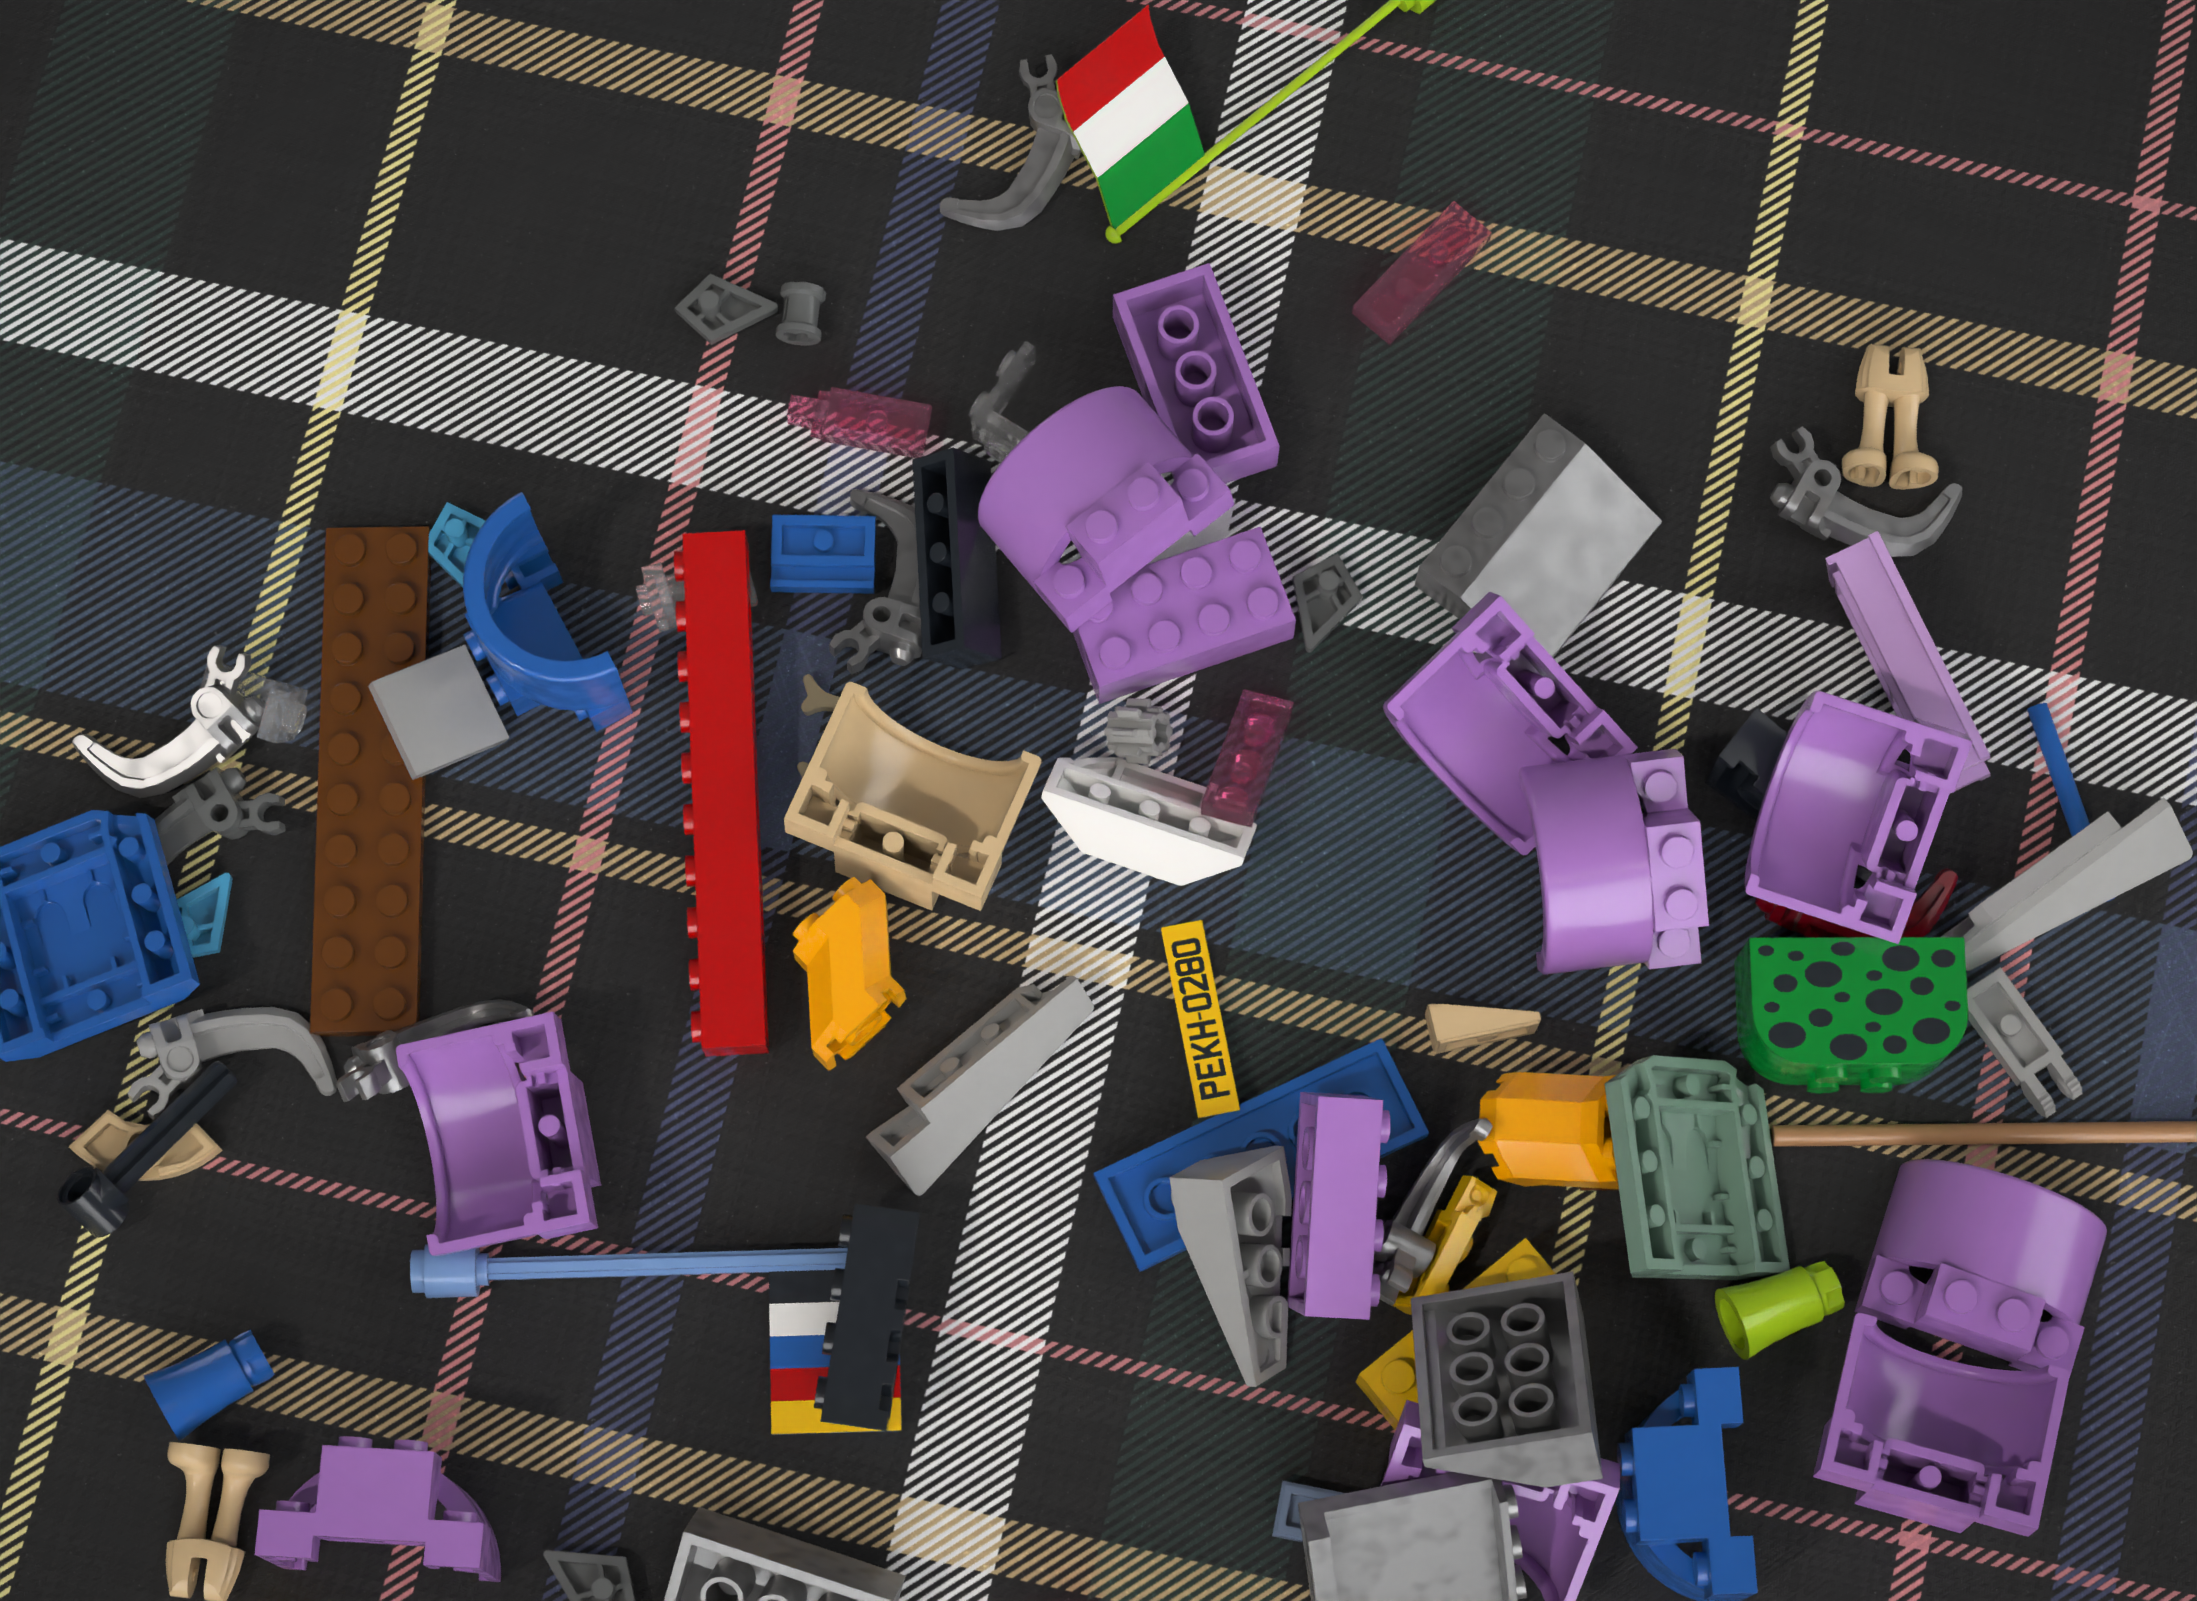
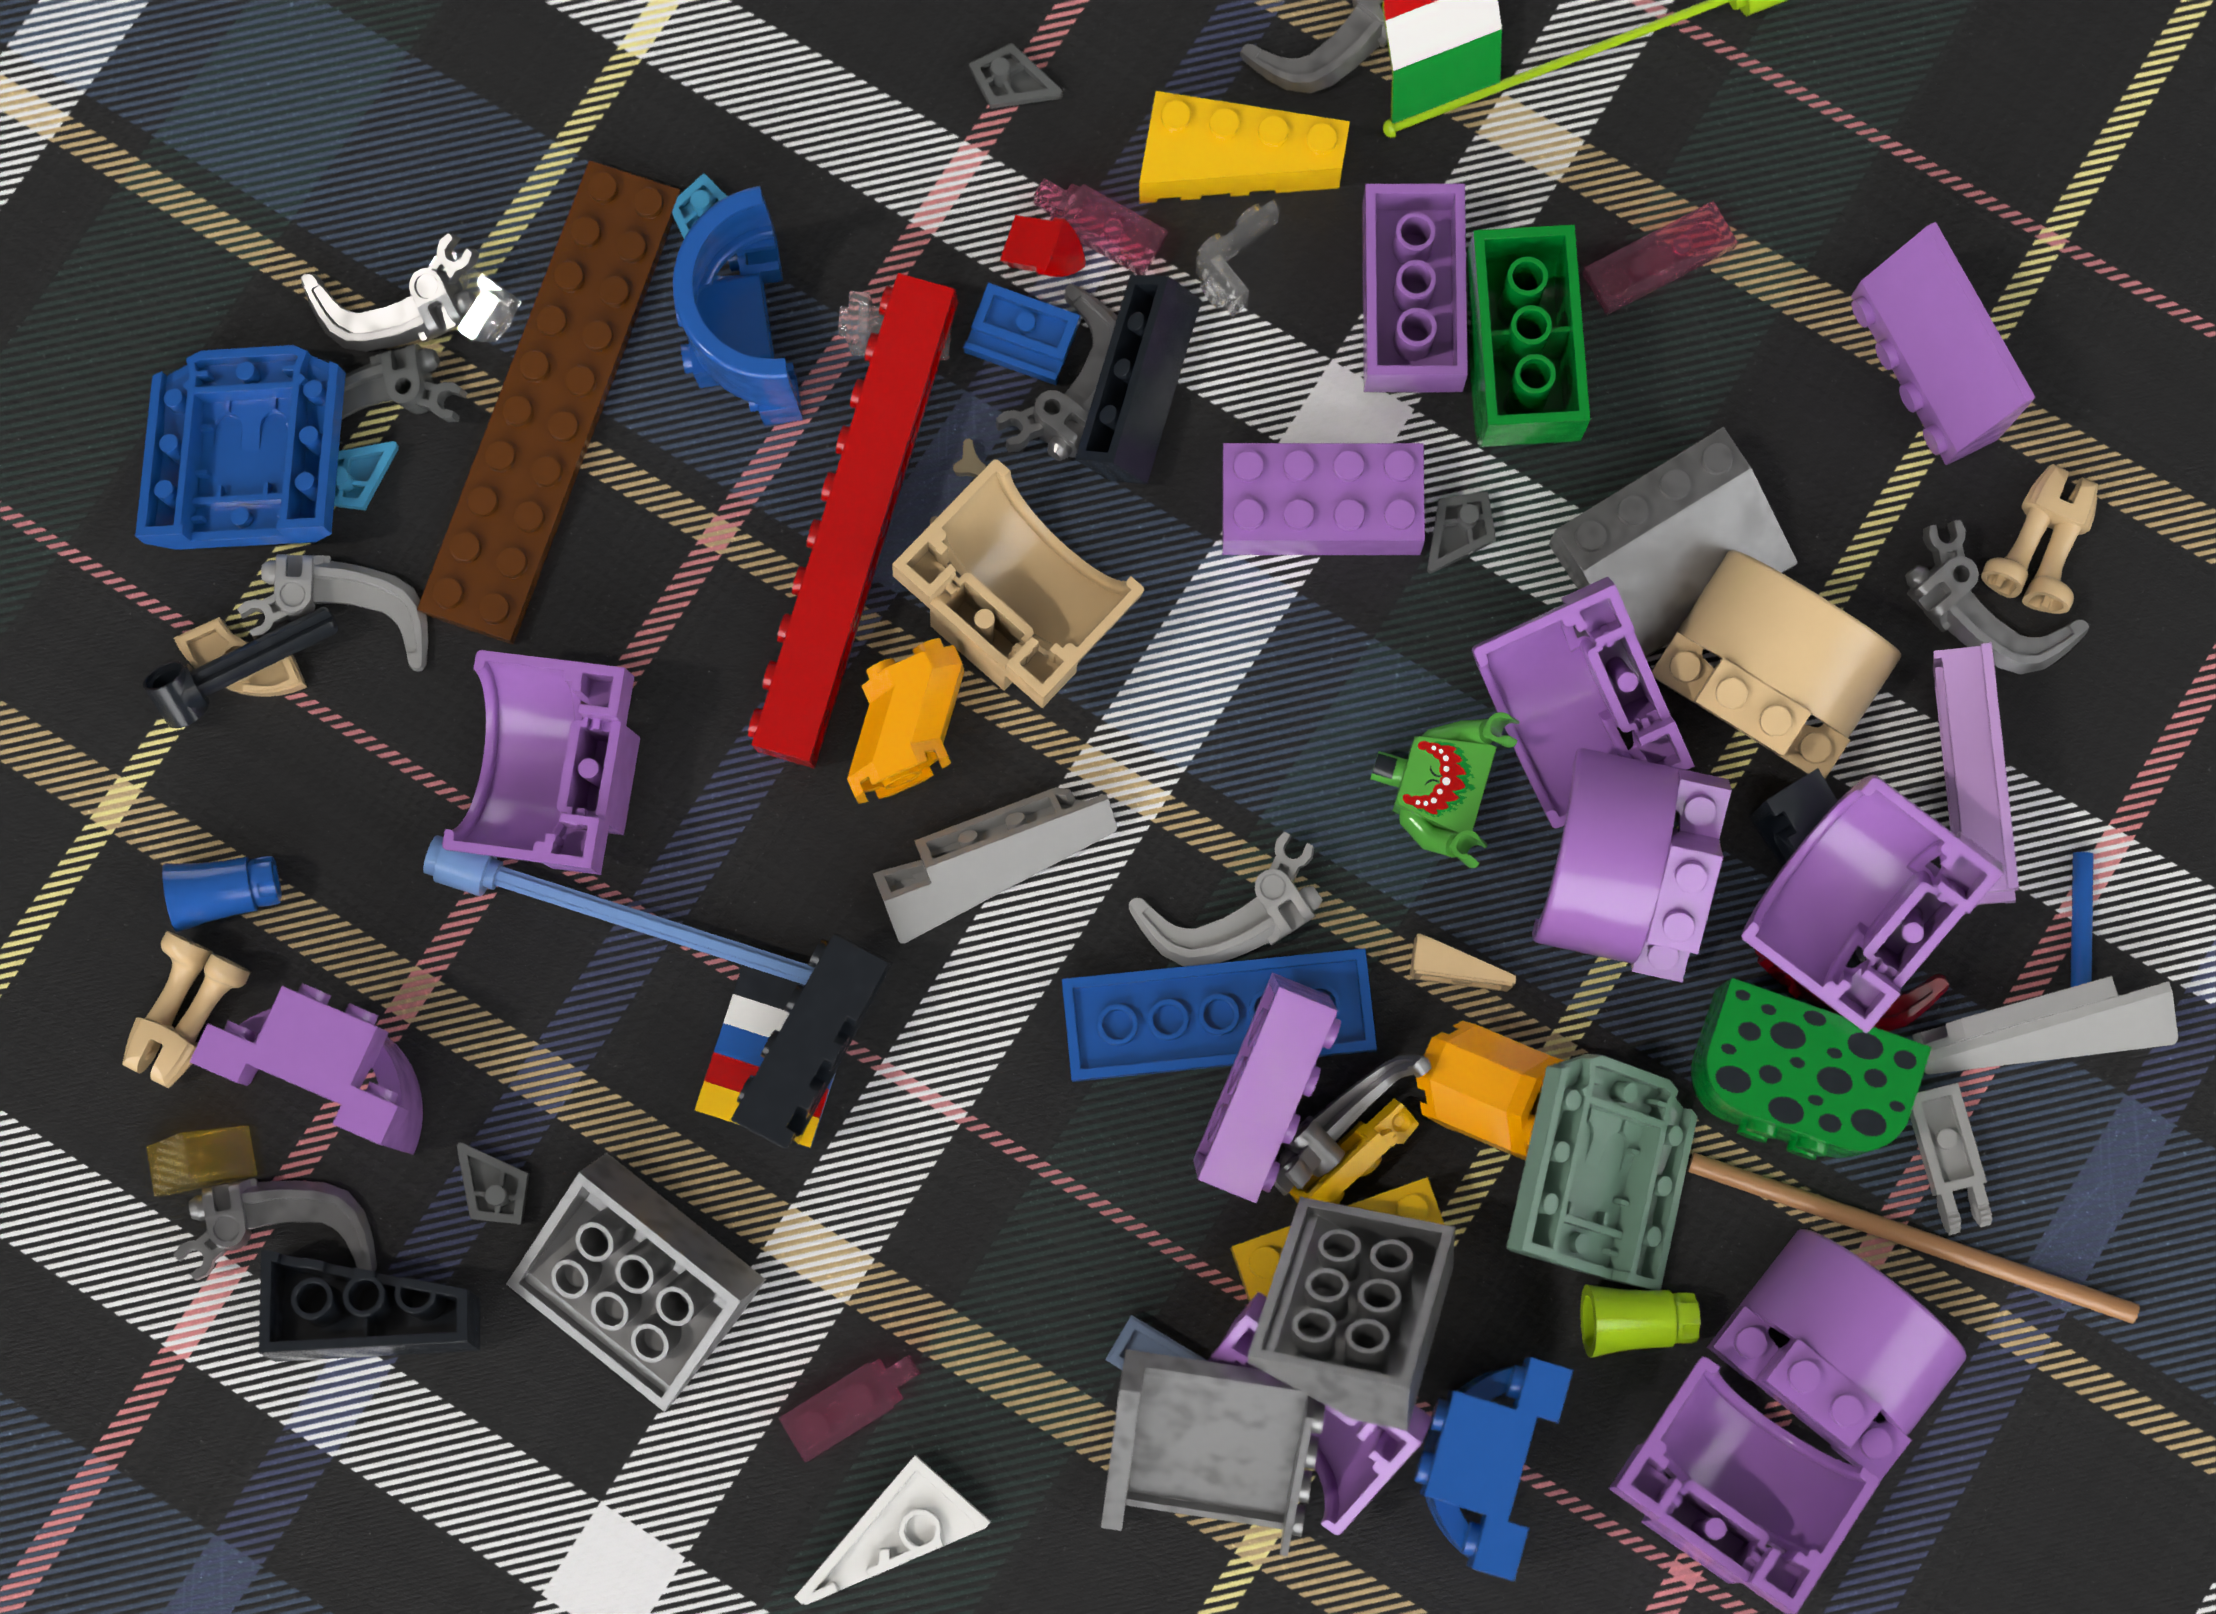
camera: 25 degrees right, 5 degrees up
flat silver piece [336,999,534,1102] -> none
light grey tile [368,645,509,780] -> none
dark grey bush [776,282,826,346] -> none
medium lavender piece [978,386,1235,633] -> none
white wedge [1041,757,1257,886] -> none
light grey gear [1104,698,1173,764] -> none
yellow sticker [1161,920,1240,1118] -> none
light grey wedge [1169,1146,1292,1387] -> none
clear pink plate [1201,689,1294,828] -> none
none -> red tile [1000,215,1086,277]
none -> light grey piece [1129,832,1323,967]
none -> yellow wedge [1139,91,1350,204]
none -> bright green torso [1370,712,1520,868]
none -> green brick [1466,225,1590,447]
none -> tan piece [1651,550,1901,779]
none -> medium lavender slope [1851,222,2036,465]

